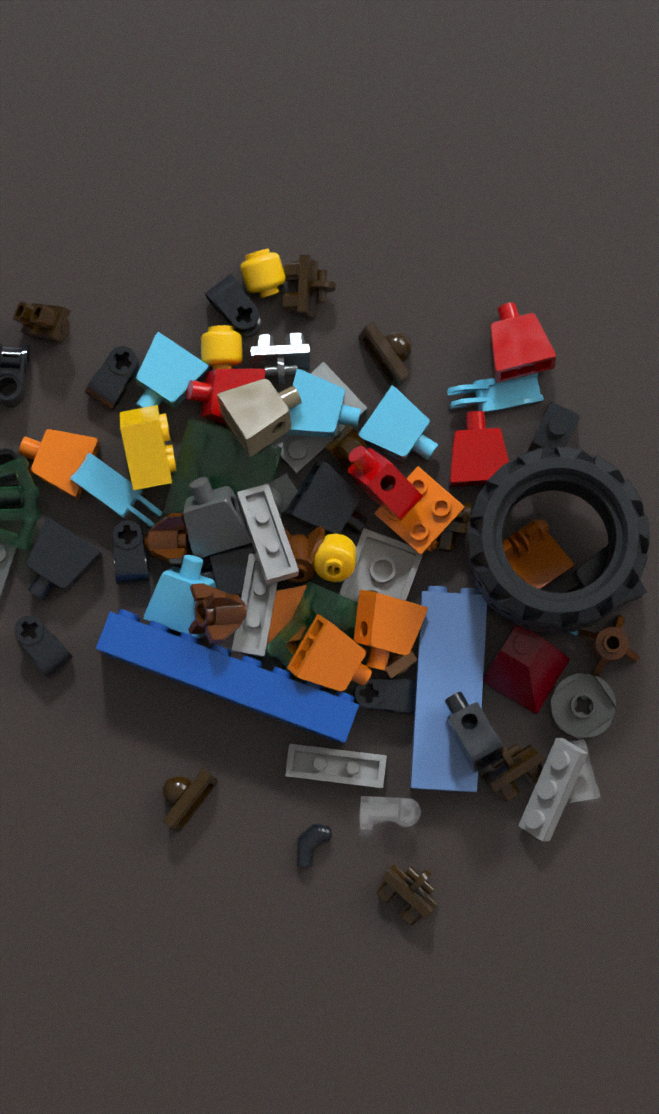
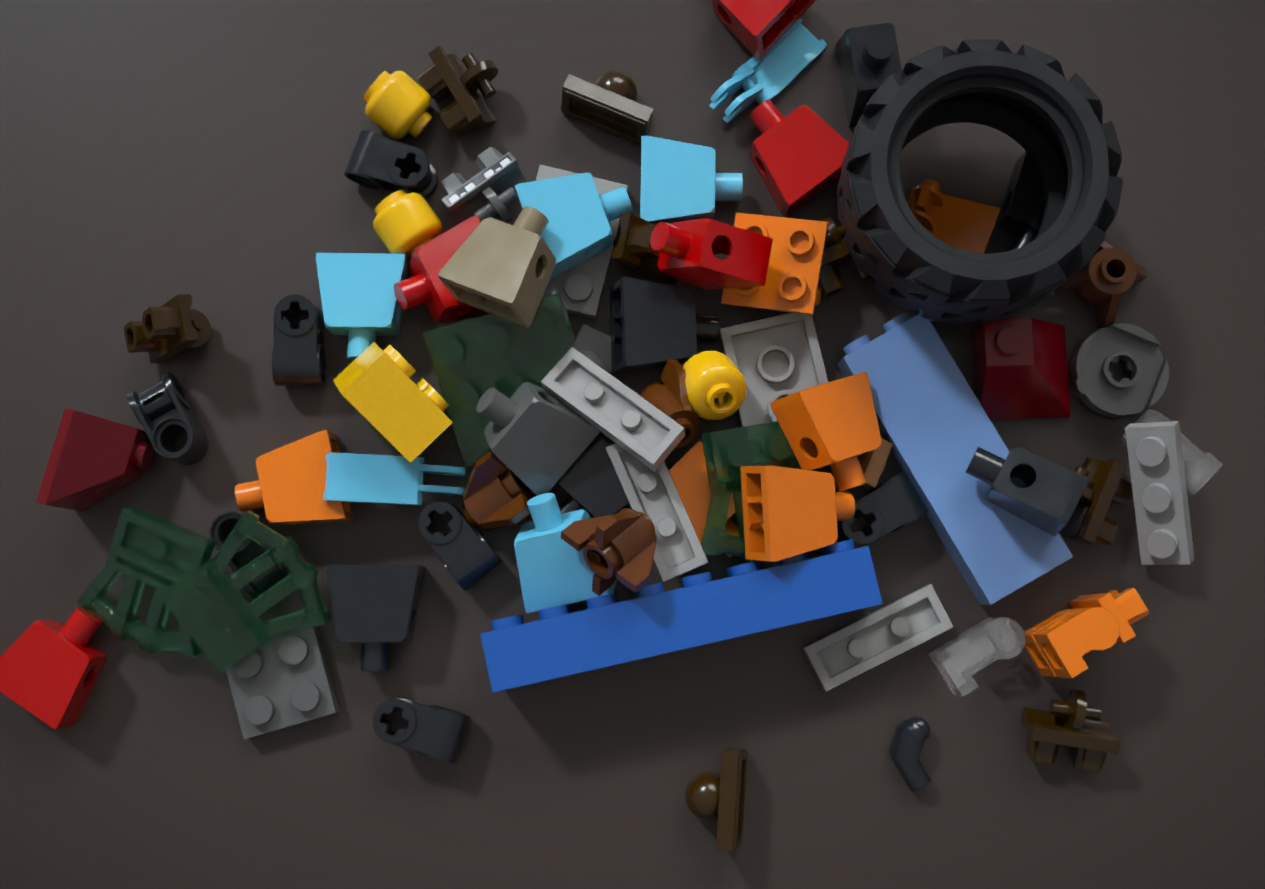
camera: 25 degrees left, 0 degrees up
none -> orange hips [1018,588,1150,678]

